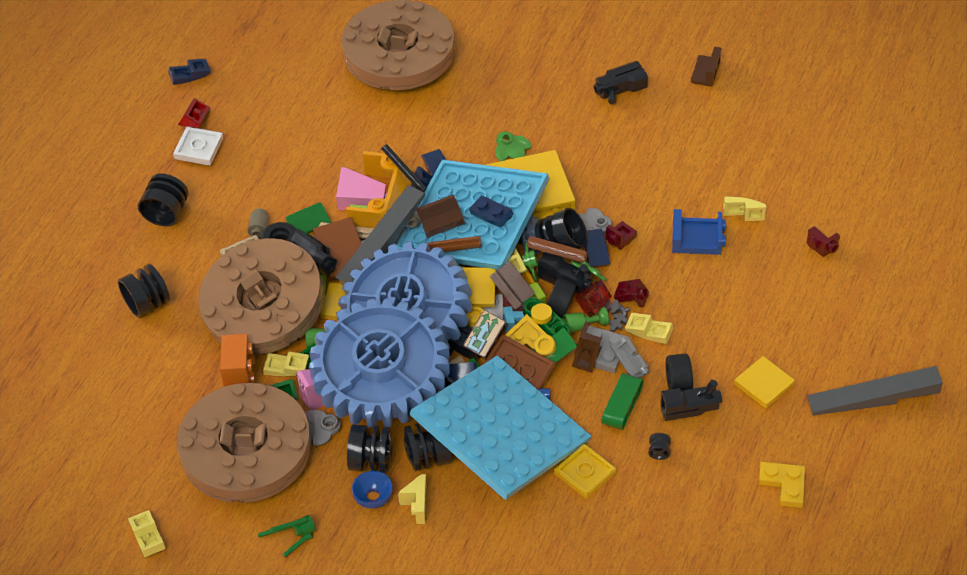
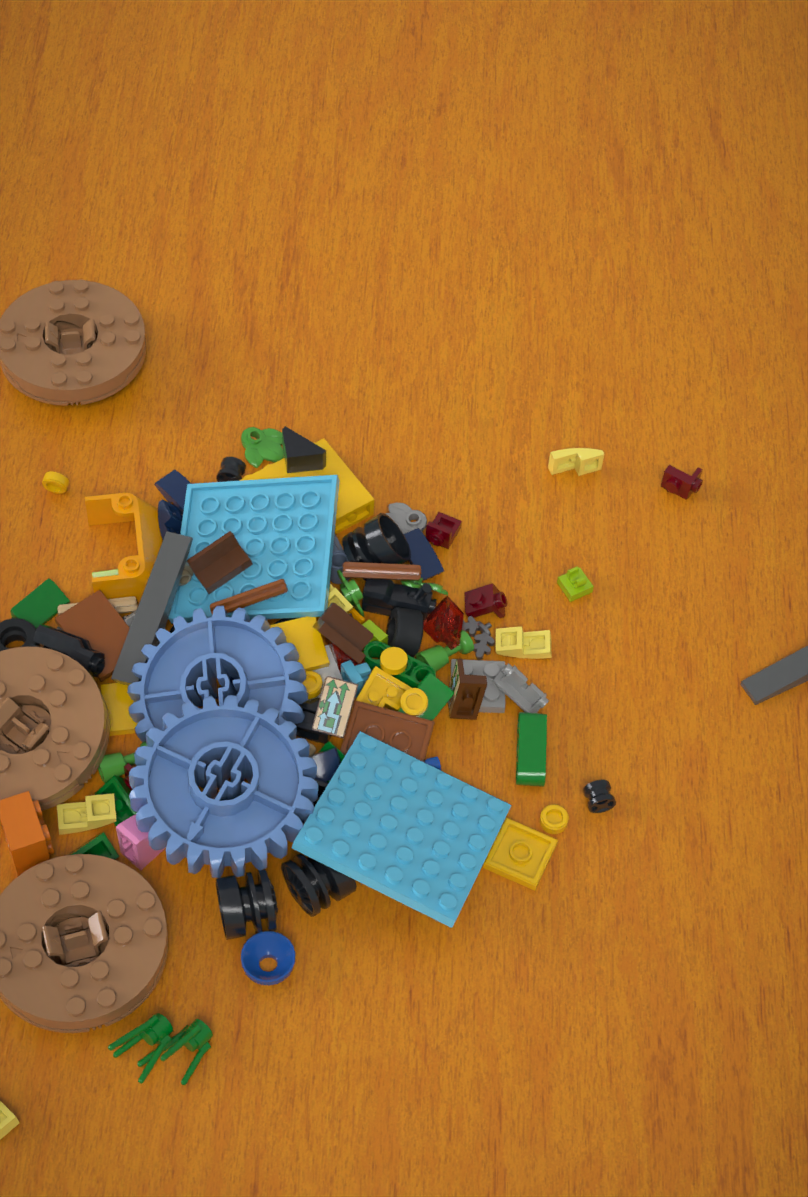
camera: 25 degrees left, 5 degrees up
light grey plate [305,410,341,446] -> none
bright pink slope [336,167,387,210] -> none
black bar [381,144,427,192] -> none
light yellow slope [398,474,427,524] -> none
dark blue plate [469,195,513,228] -> none
black piece [593,61,648,104] -> none
black piece [660,380,722,421] -> none
black tyre [665,353,693,390] -> none
blue panel [672,209,726,255] -> none
reddish brown panel [691,46,722,87] -> none
yellow tile [734,356,795,409] -> none
yellow plate [759,462,805,508] -> none
none -> yellow tile [42,471,69,494]
none -> green plant [108,1013,173,1084]
none -> black wheel [216,457,246,482]
none -> black slope [282,426,326,473]
none -> yellow tile [540,805,569,834]
none -> lime tile [557,566,594,602]

